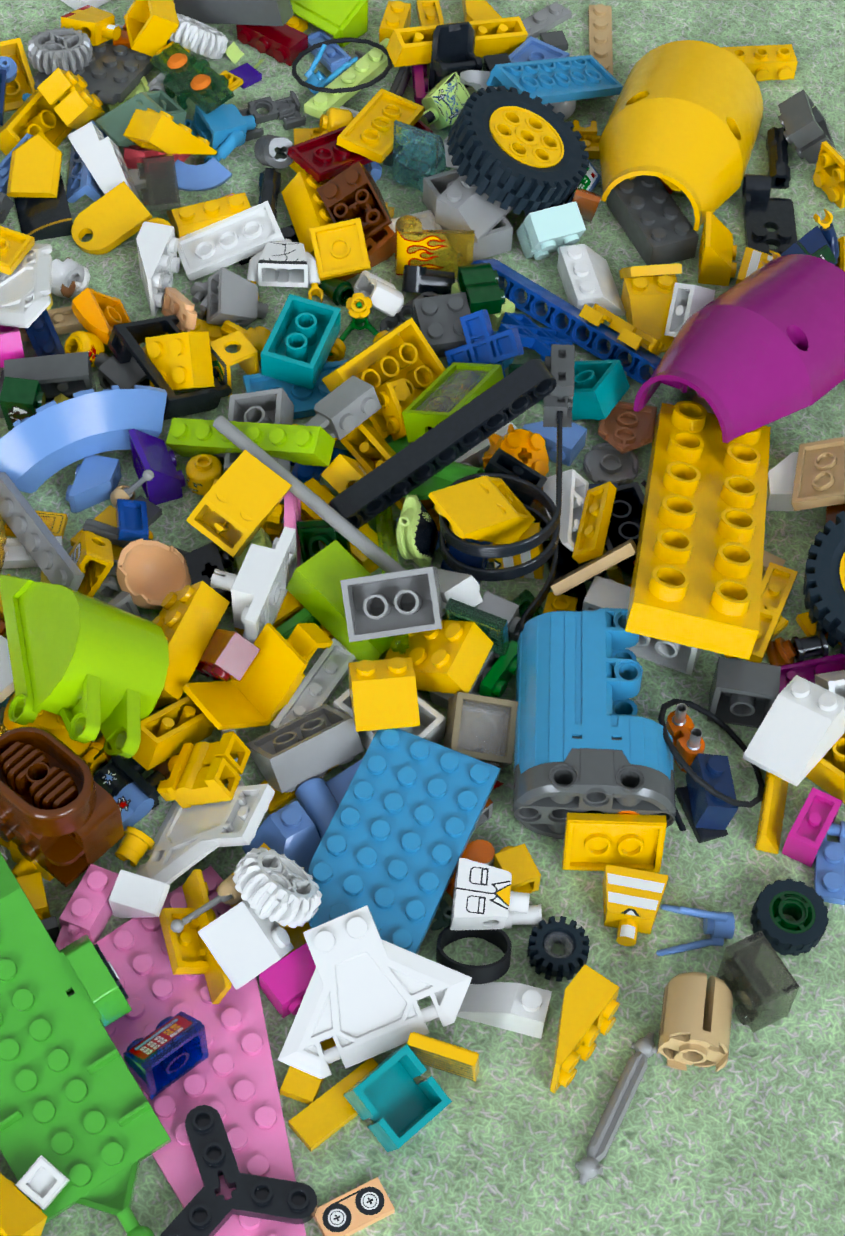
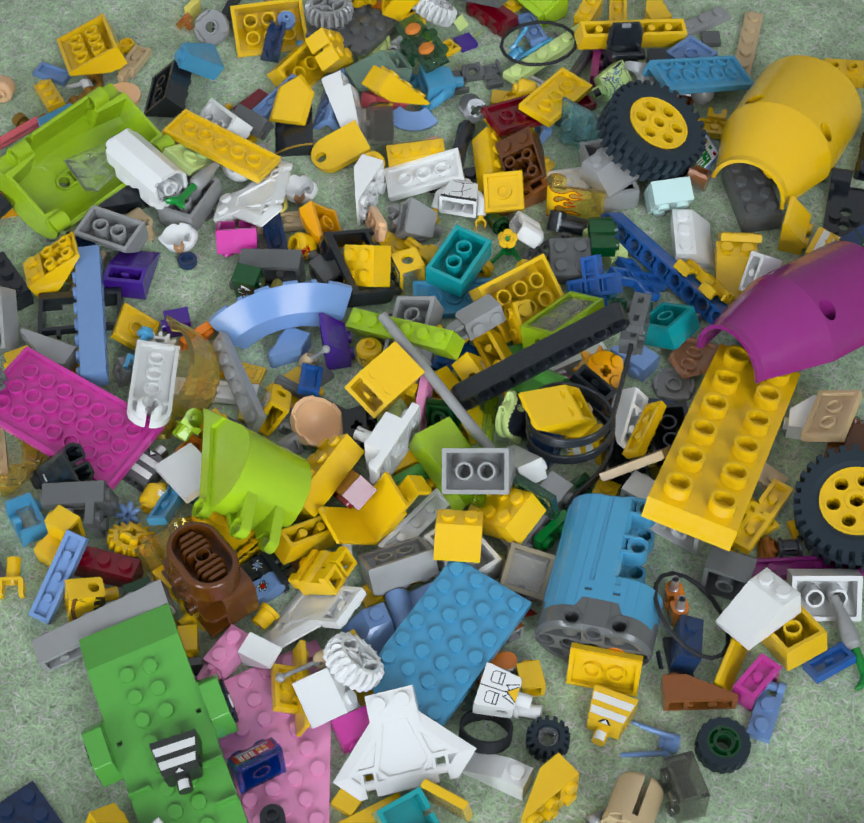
camera: 15 degrees right, 0 degrees up
none -> pearl dark grey torso [149,729,203,795]
none -> dark orange slope [660,673,738,711]

